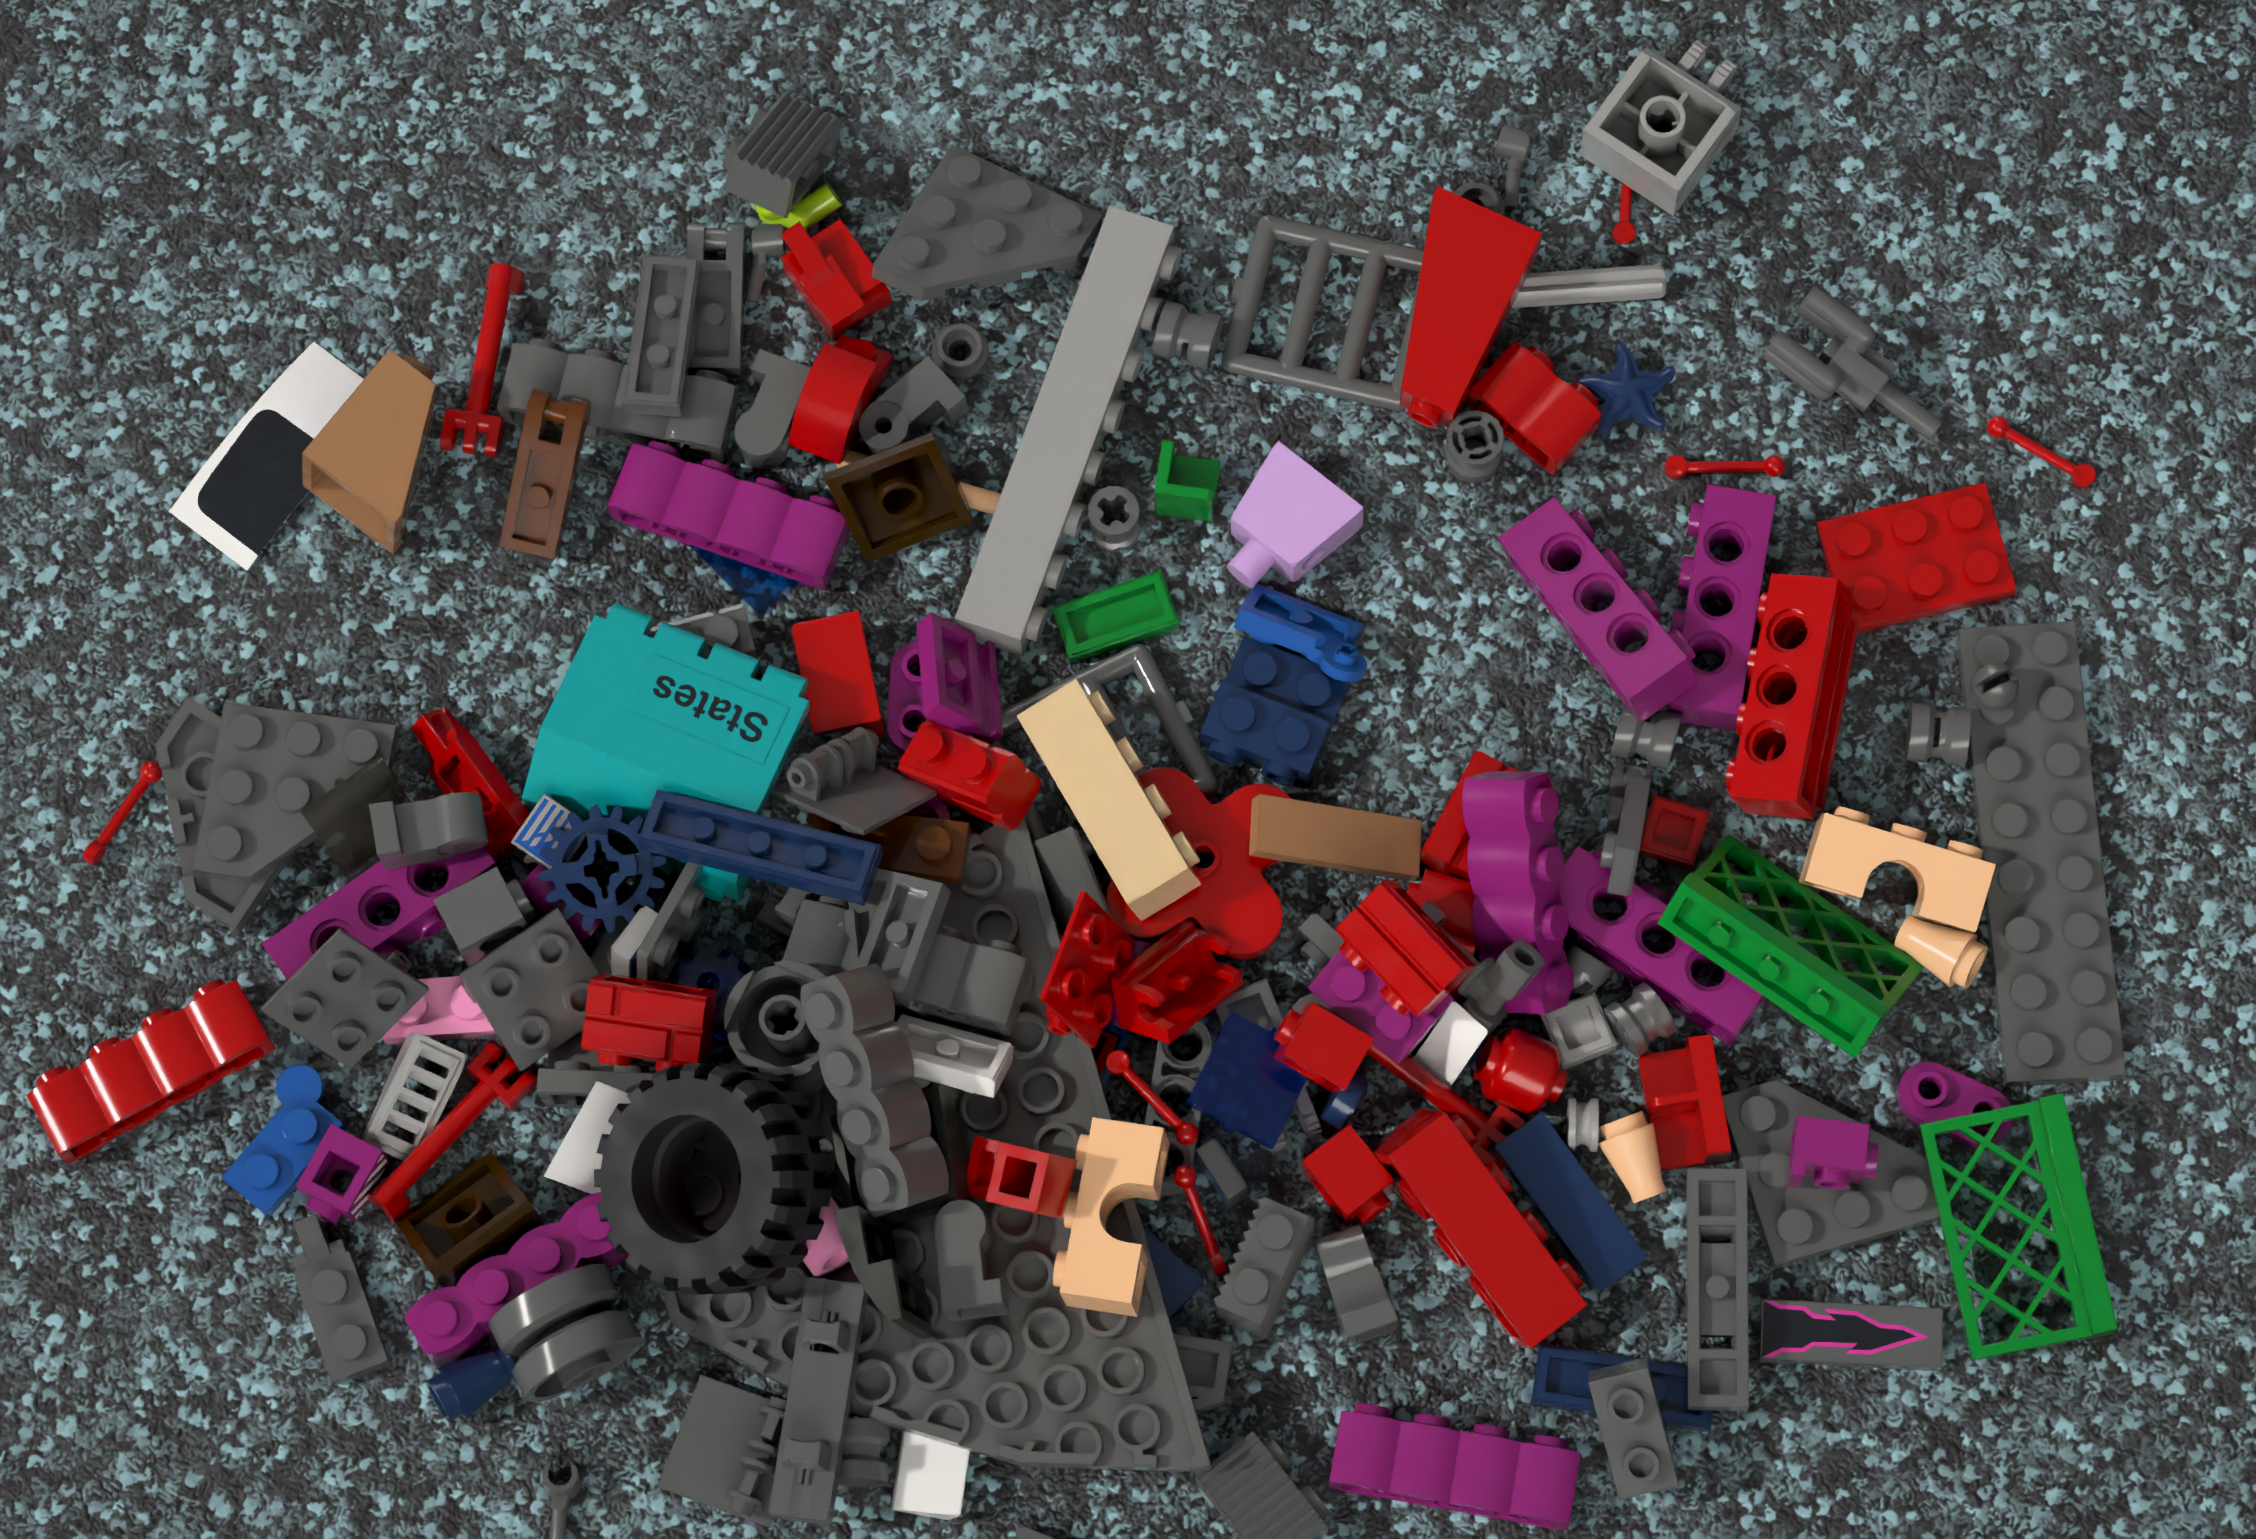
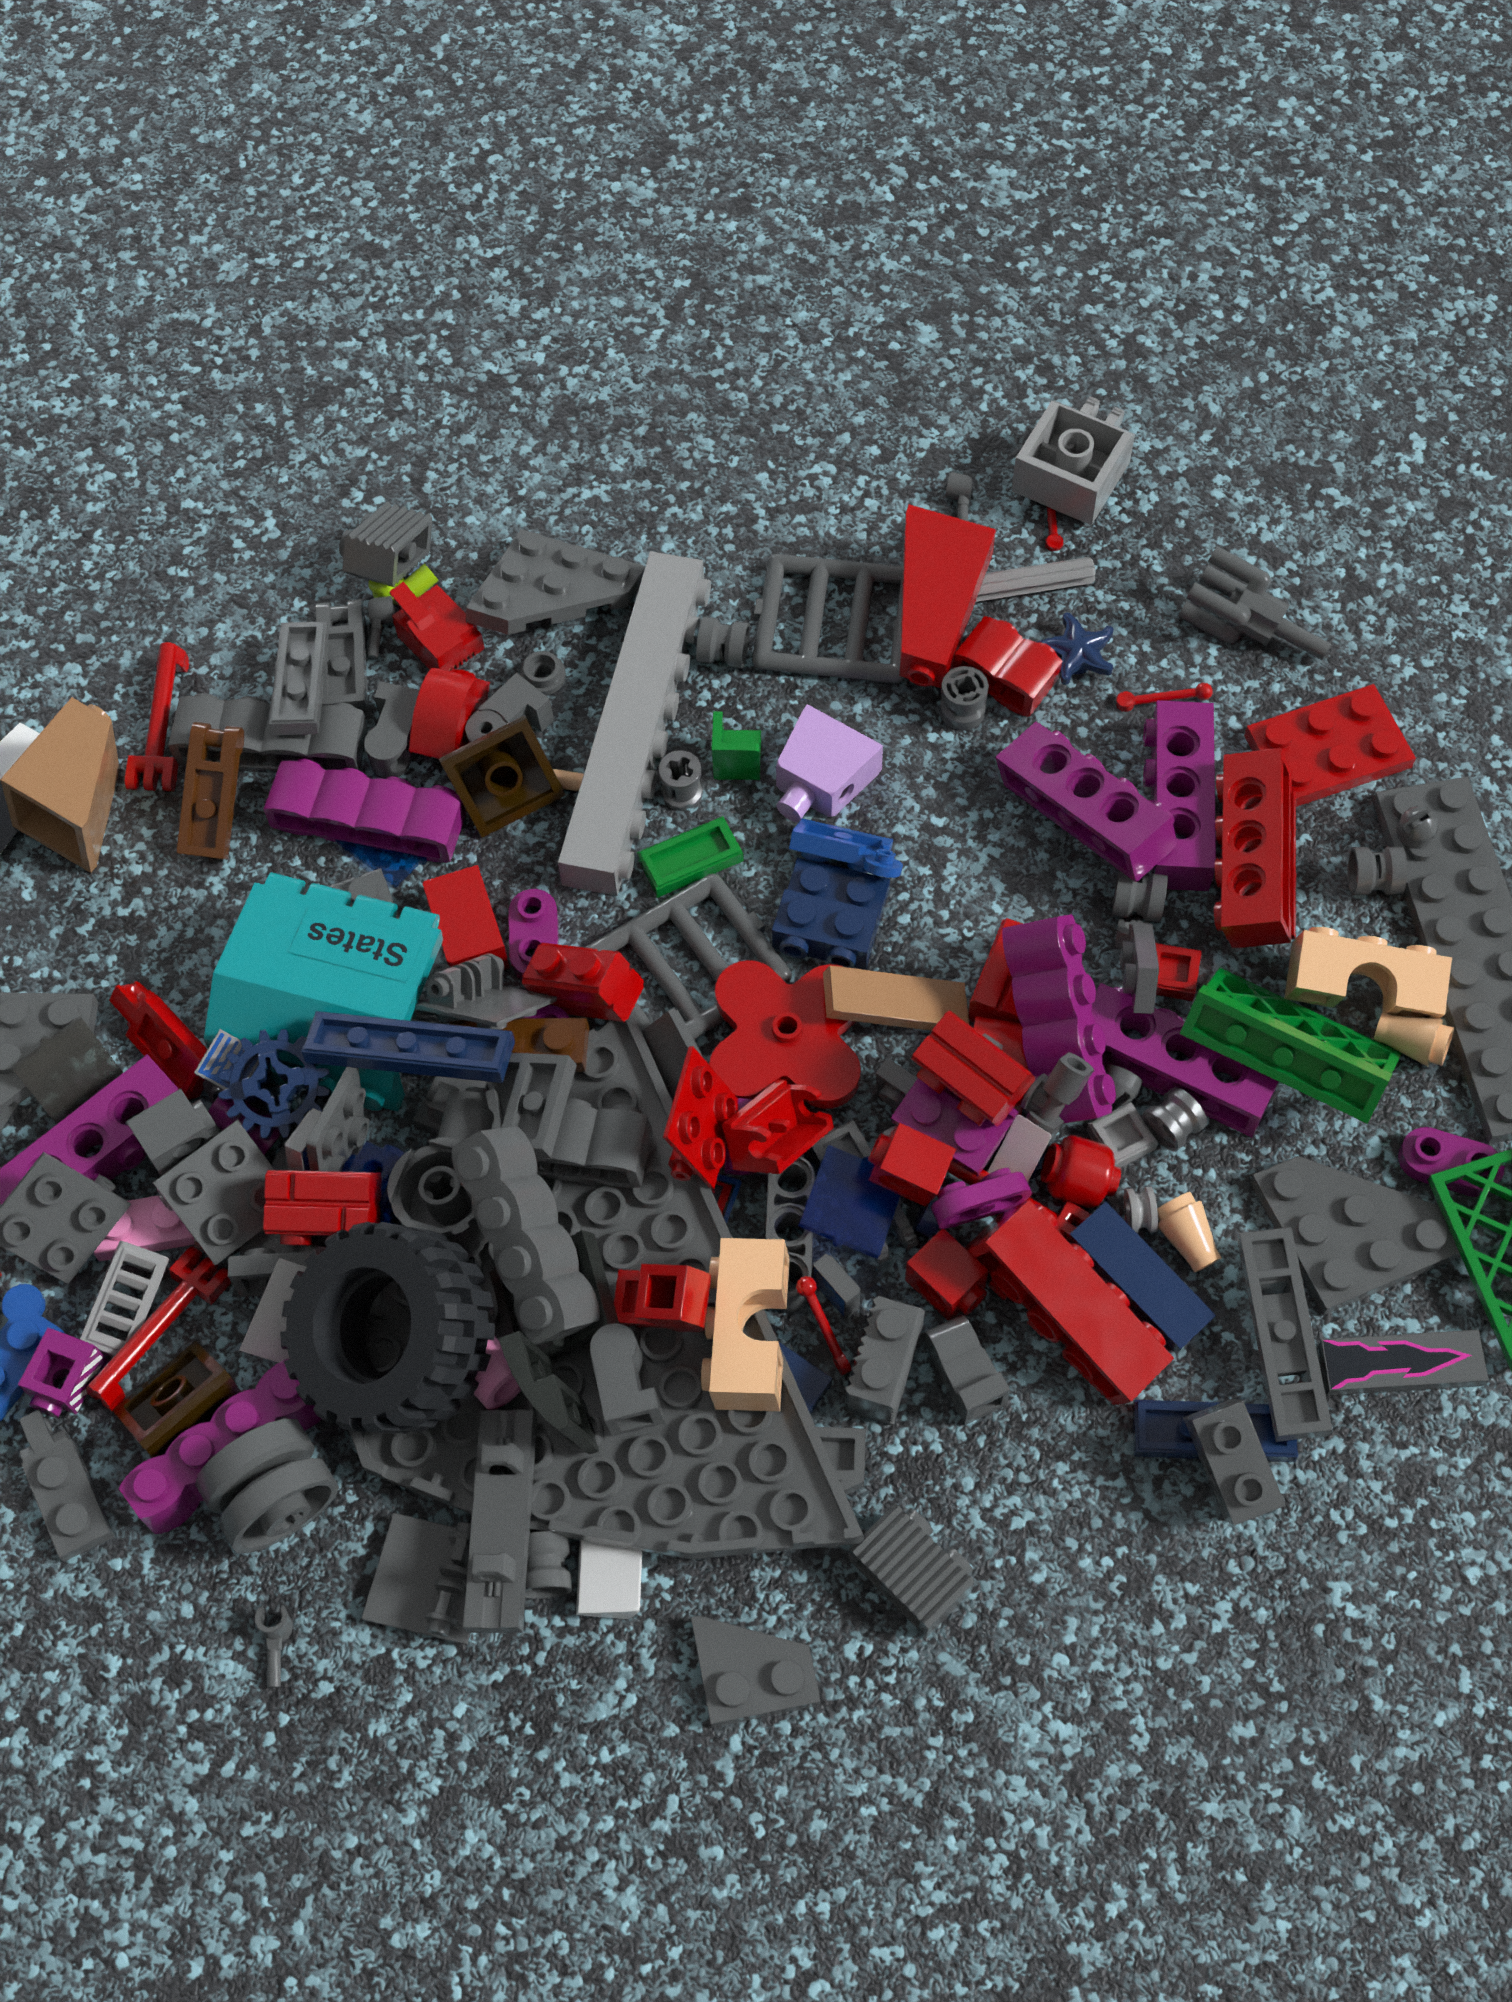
camera: 10 degrees left, 10 degrees down
dark grey leg [369,792,489,870] -> none
dark blue cone [426,1345,516,1422] -> none
white hinge [895,1014,1014,1098] -> none
magenta plate [916,612,1003,745] -> none
tan brick [1016,679,1201,921] -> none
red hinge [1106,1050,1198,1145] -> none
magenta brick [1329,1403,1581,1531] -> none
red panel [1638,1034,1731,1171] -> none
magenta brick [1787,1116,1879,1190] -> none
red hinge [1987,416,2096,489] -> none
none -> magenta plate [931,1168,1032,1229]

